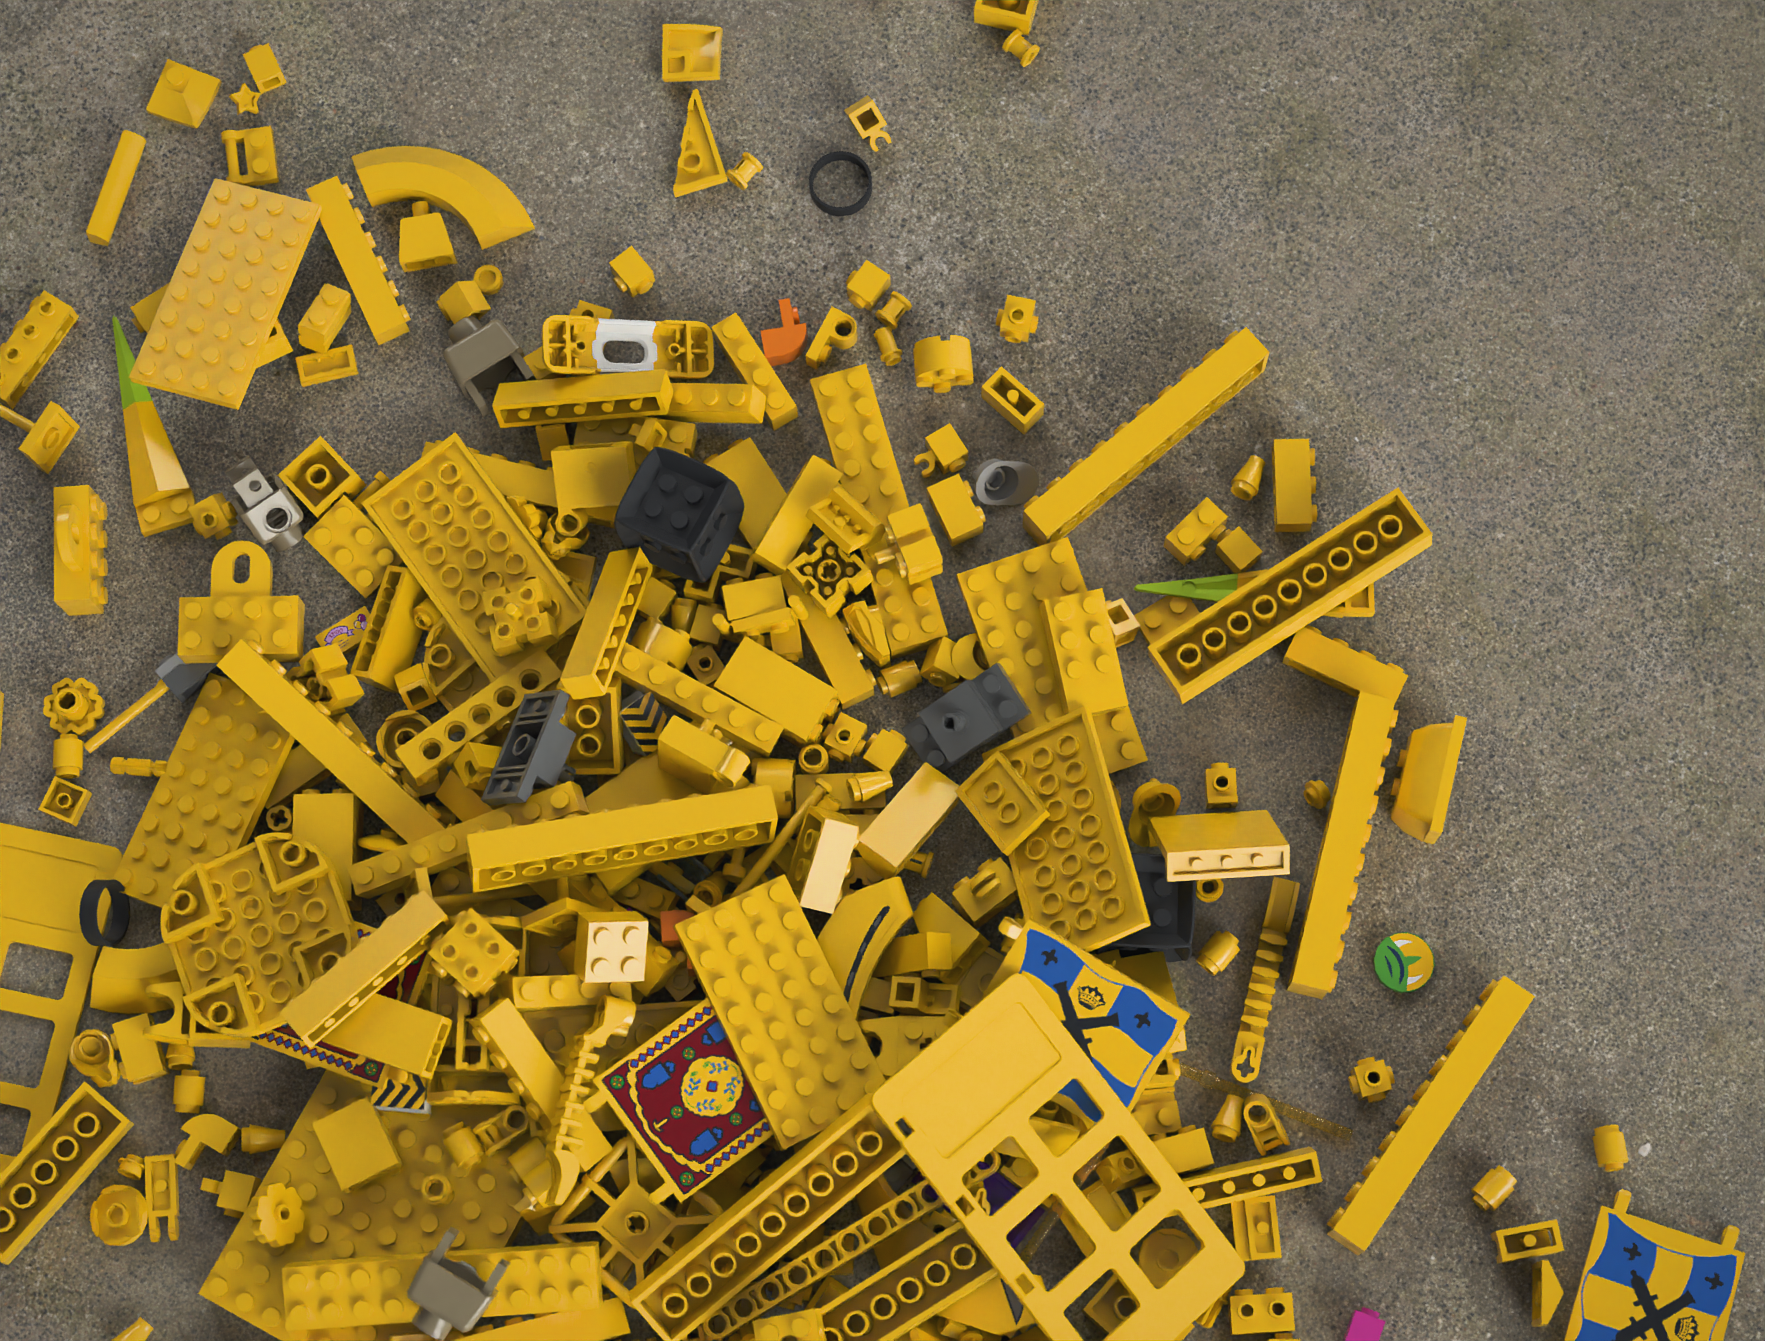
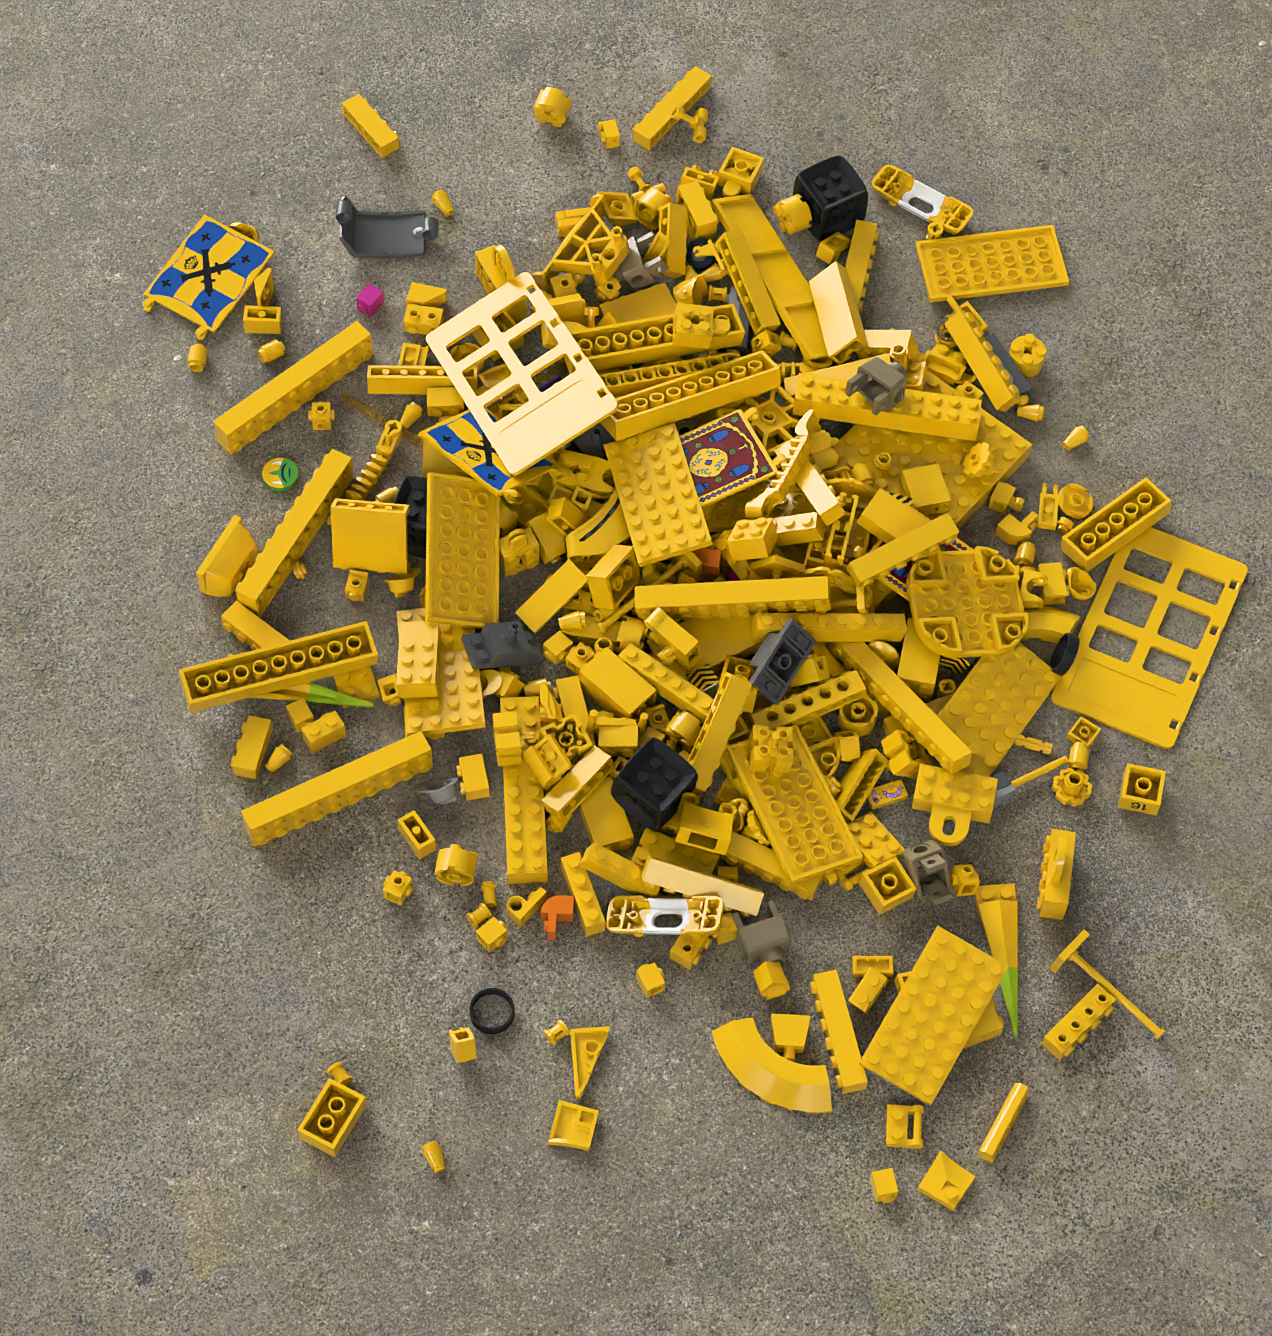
camera: 175 degrees left, 15 degrees down
yellow piece [228,83,262,115] -> none
yellow cone [241,1124,285,1155] -> none
yellow brick [428,908,520,999] -> none
yellow tile [473,265,503,295] -> none
yellow tile [628,418,668,456] -> none
yellow brick [914,423,968,478] -> none
yellow plate [955,750,1051,856] -> none
yellow piece [1243,1093,1290,1156] -> none

